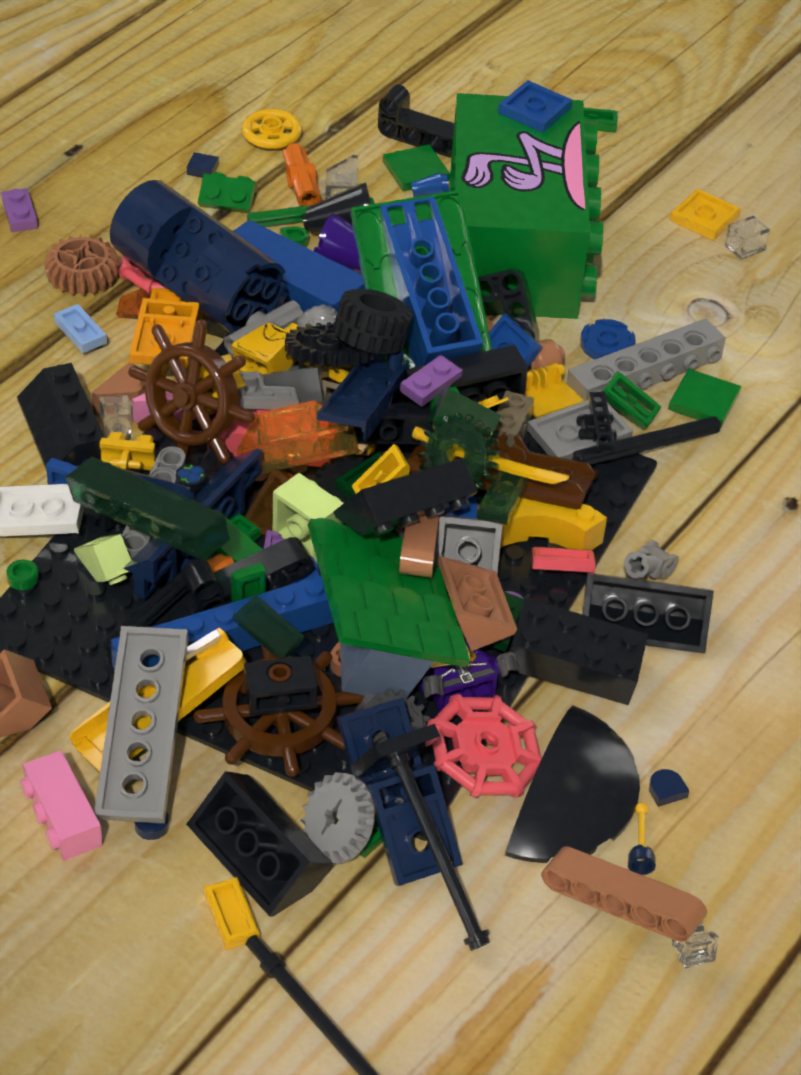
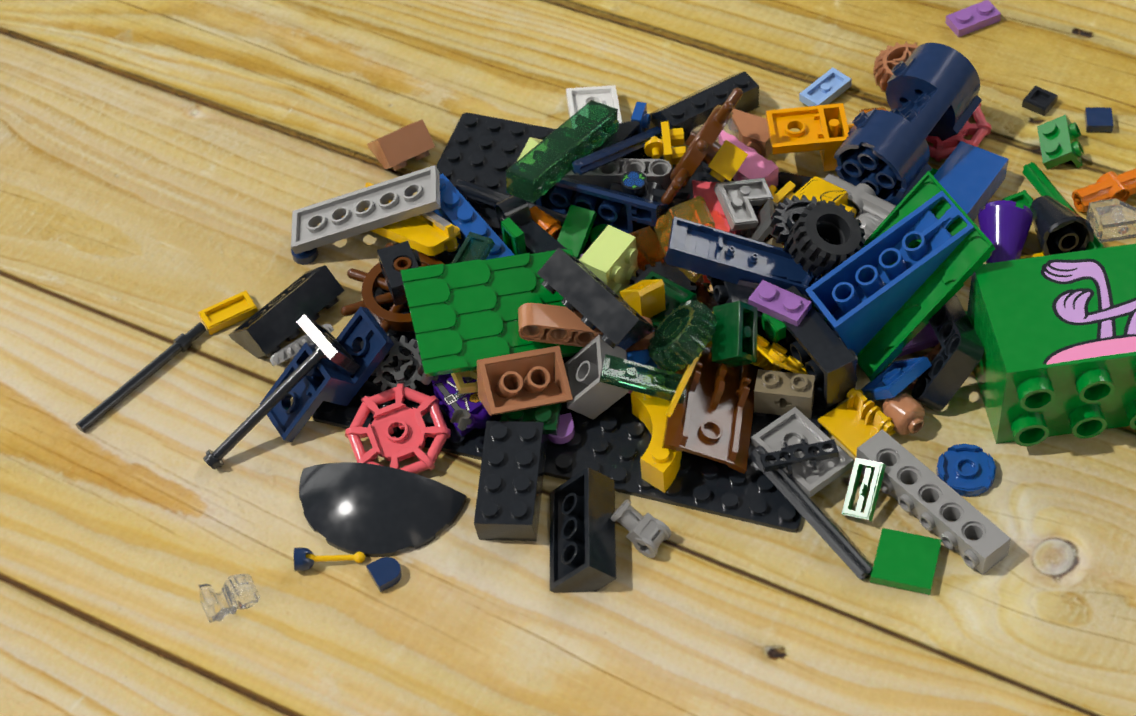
camera: 90 degrees right, 5 degrees up
green tile [6,559,39,590] -> none
bright pink brick [20,750,102,861] -> none
coral tile [531,547,596,573] -> none
nougat beam [541,846,707,942] -> none

